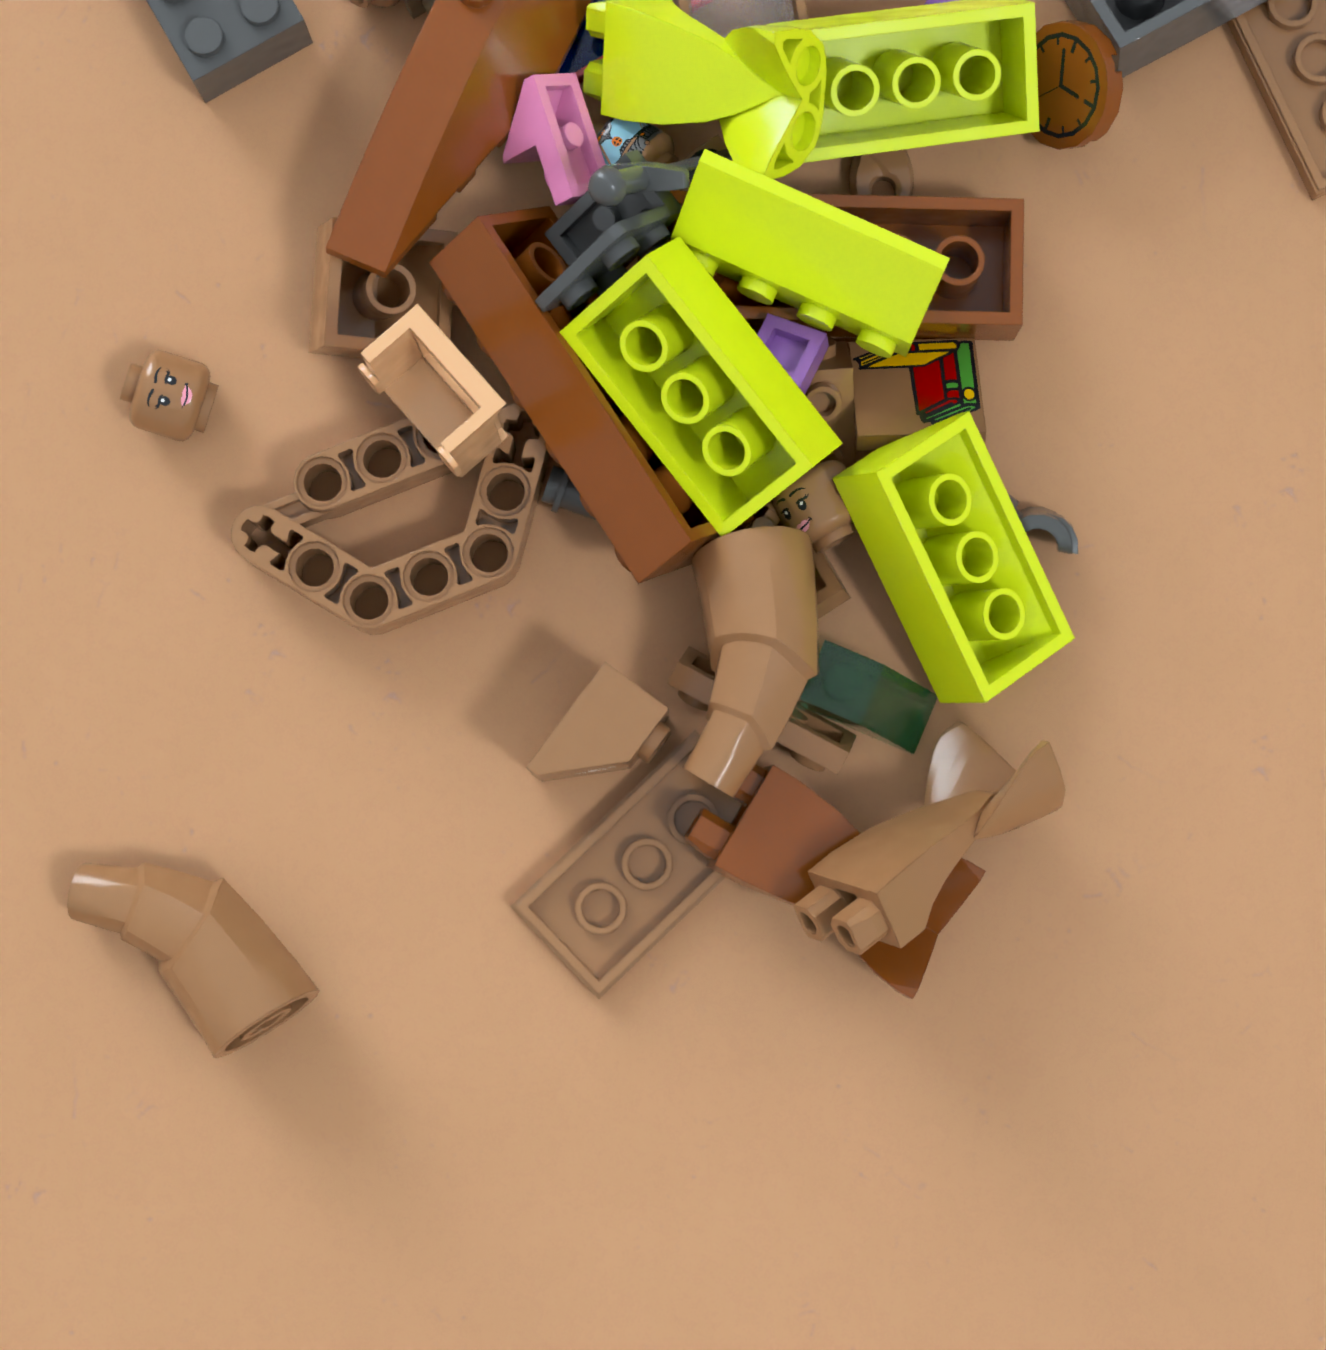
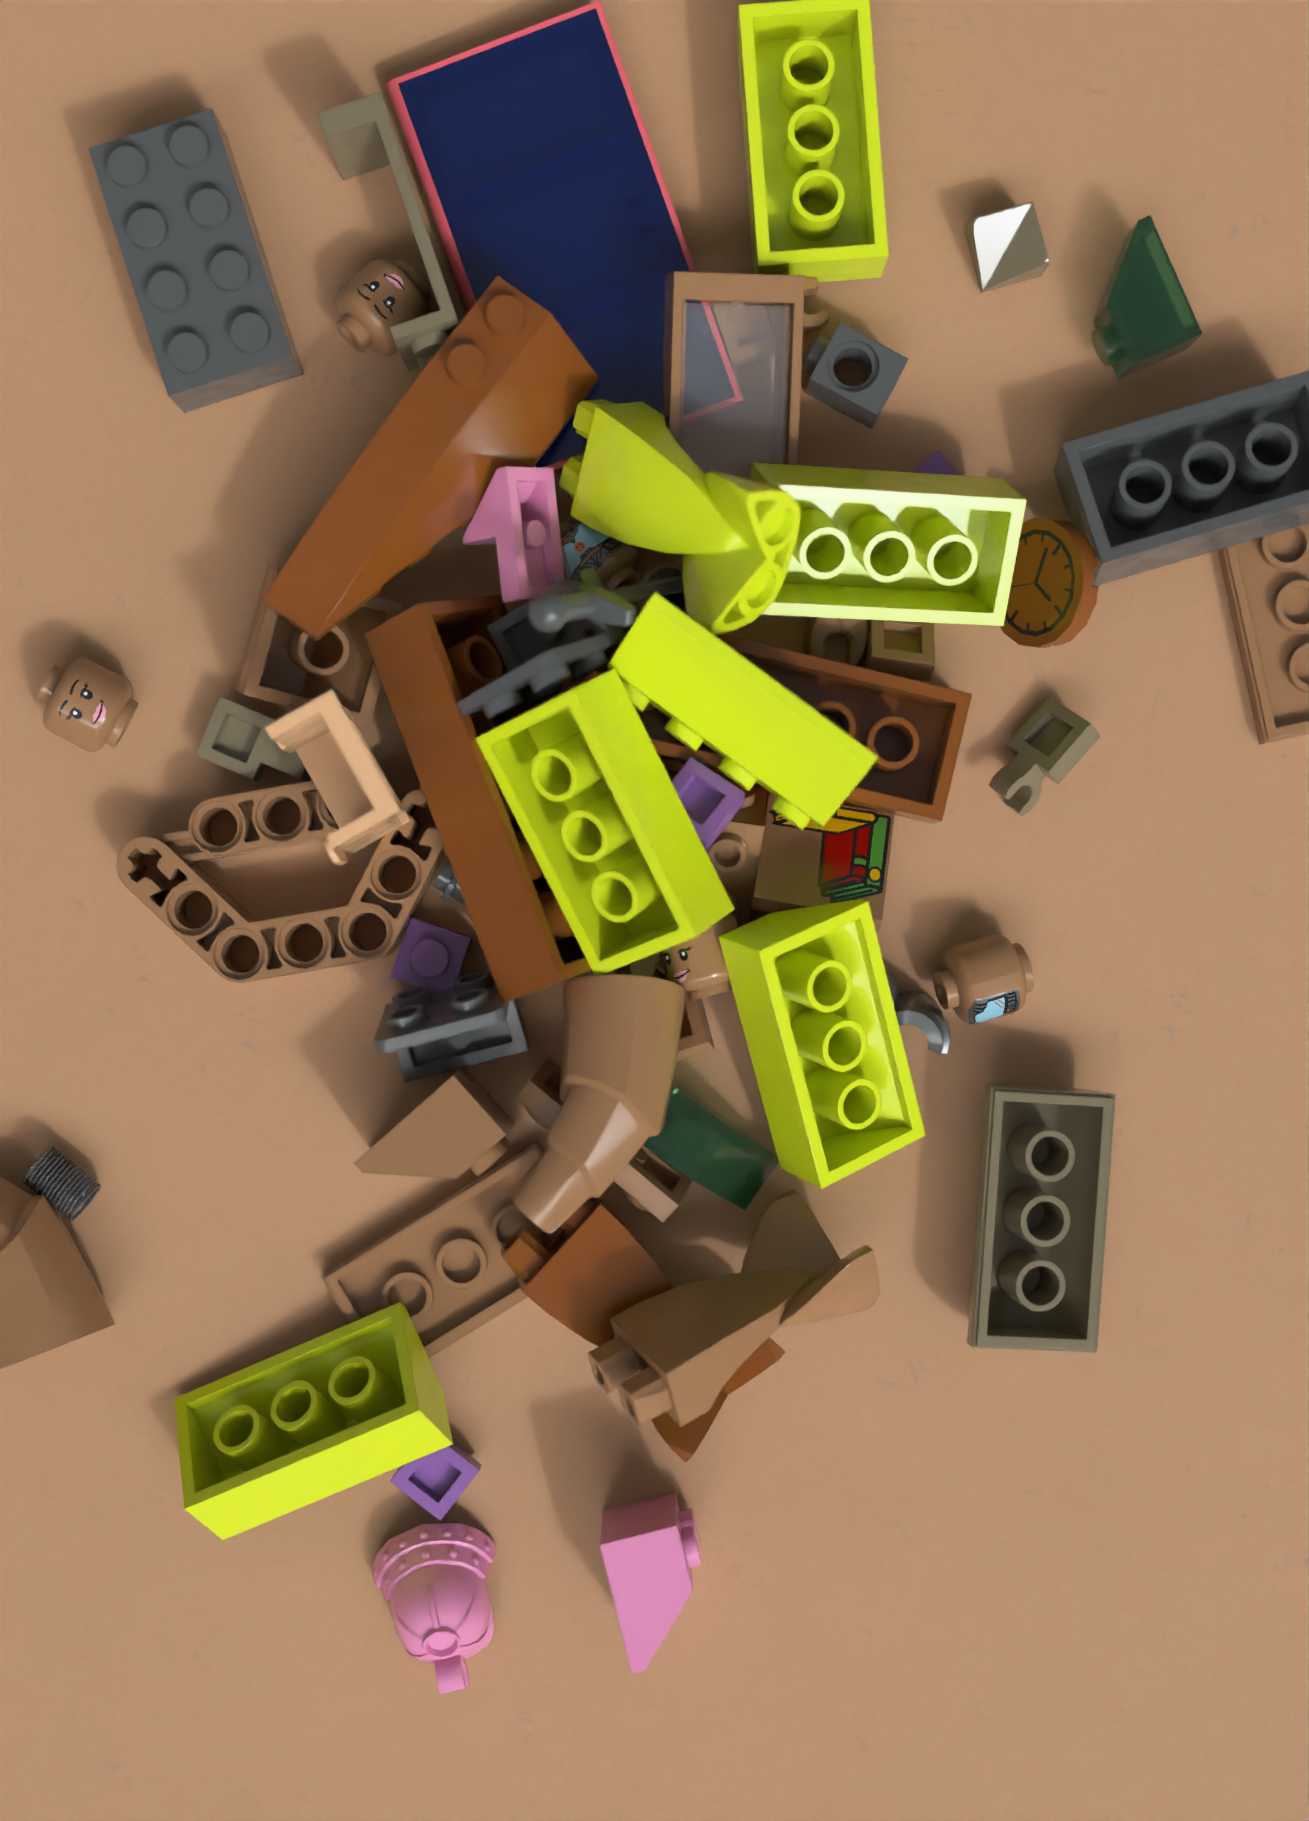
camera: 10 degrees right, 5 degrees up
none -> dark grey piece [22,1146,101,1221]
none -> neon yellow slope [174,1302,453,1540]
none -> dark tan plate [195,696,311,782]
none -> bright pink helmet [372,1523,496,1694]
none -> dark grey bracket [374,970,529,1082]
none -> medium lavender plate [390,918,473,992]
none -> medium lavender plate [390,1442,482,1521]
none -> bright pink slope [600,1492,702,1674]
none -> medium nougat plate [866,620,935,681]
none -> medium nougat head [933,933,1034,1024]
none -> dark tan brick [967,1083,1116,1353]
none -> dark tan plate [989,696,1101,816]

